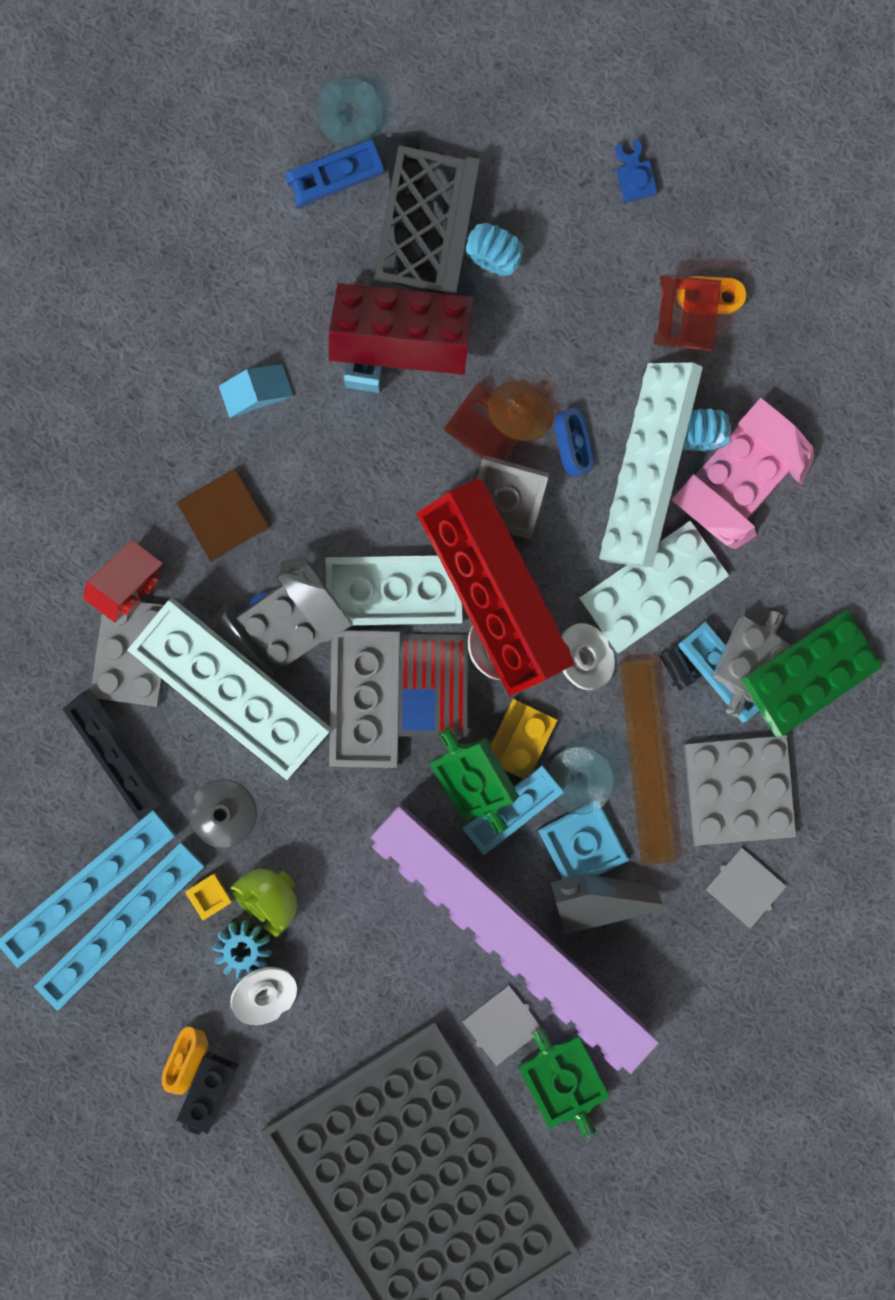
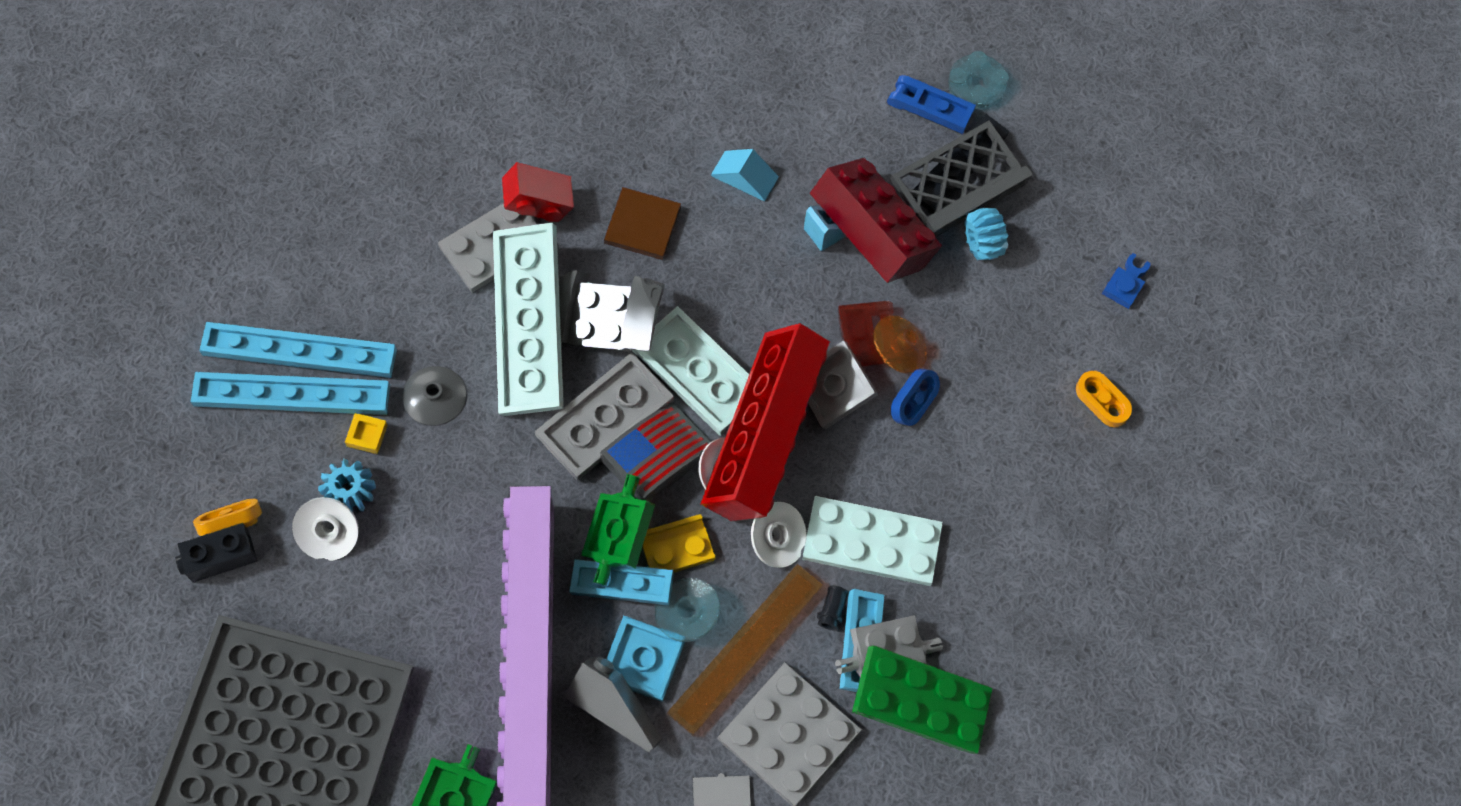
camera: 40 degrees right, 20 degrees down
black plate [62,689,167,820] -> none
lime cylinder [231,868,298,936] -> none
light grey piece [462,985,541,1066] -> none
light aqua plate [599,363,703,568] -> none
clear red plate [653,275,722,351] -> none
bright pink piece [672,398,814,549] -> none
medium azure gear [682,409,731,452] -> none

